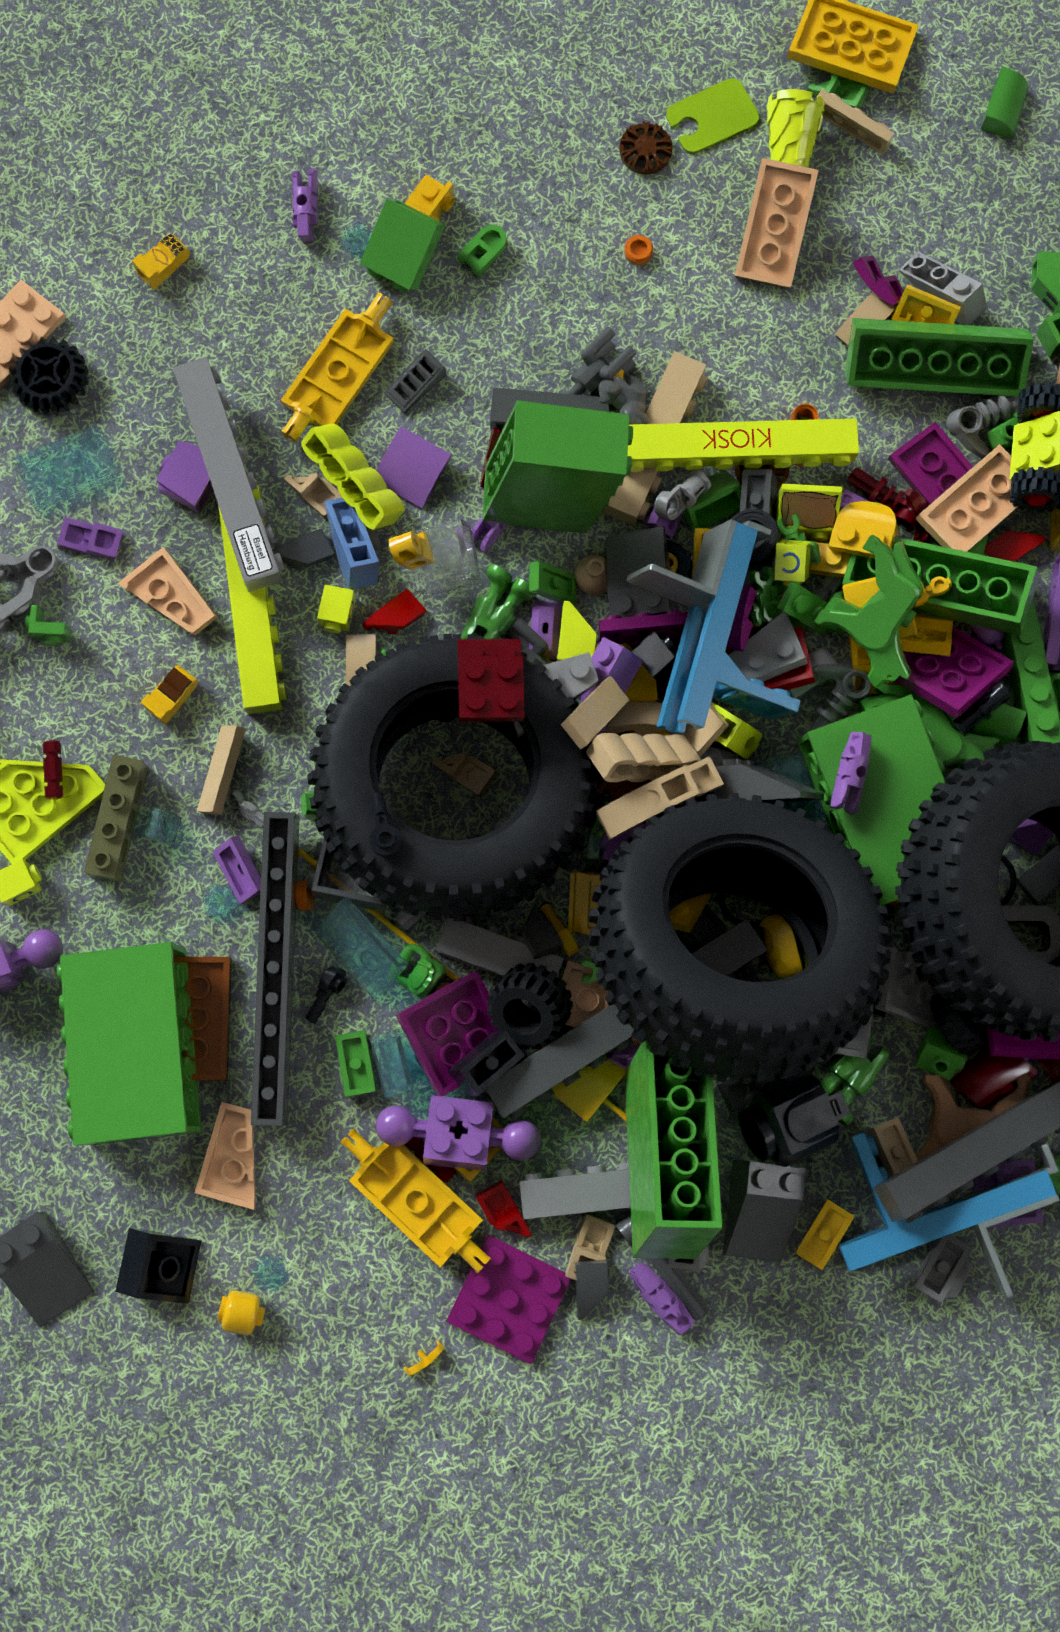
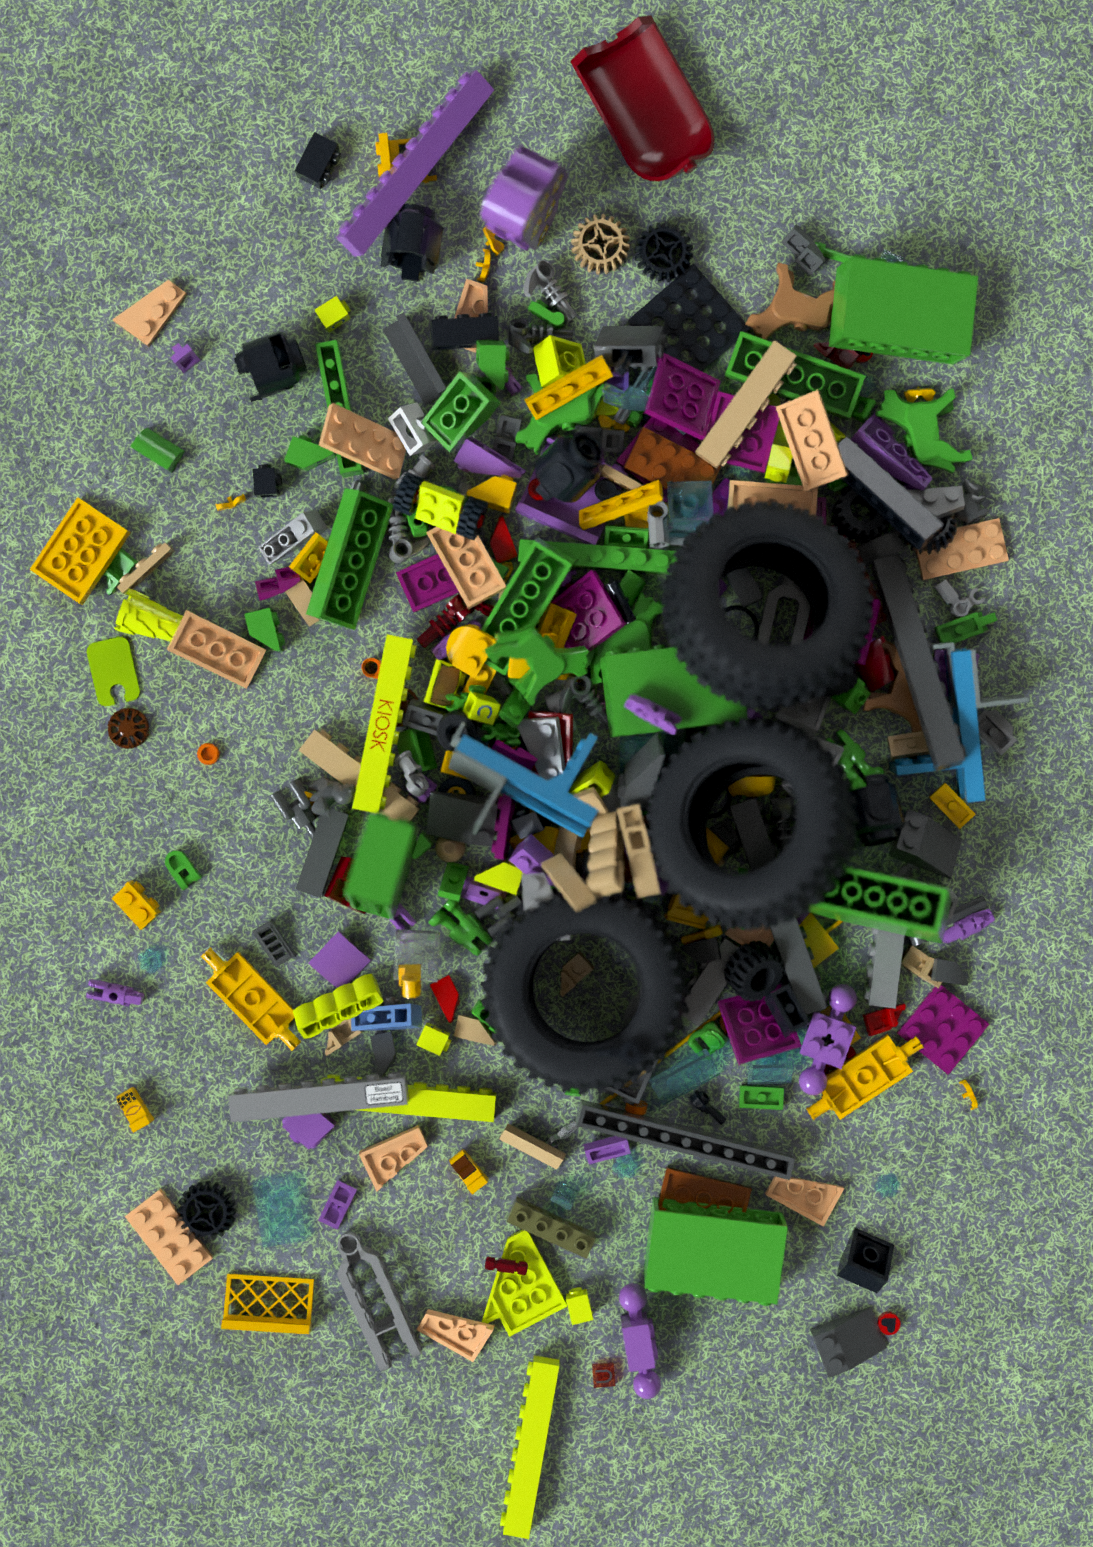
camera: 75 degrees left, 10 degrees up
bright green bracket [25,605,72,646] -> none
yellow head [217,1290,265,1336] -> none
bright green brick [360,198,446,292] -> none
dark red bracket [457,639,524,722] -> none
yellow piece [915,576,952,607] -> none
none -> yellow piece [215,493,246,511]
none -> bright green slope [244,608,285,652]
none -> black brick [253,464,282,498]
none -> bright green slope [412,832,434,860]
none -> red tile [877,1311,901,1335]

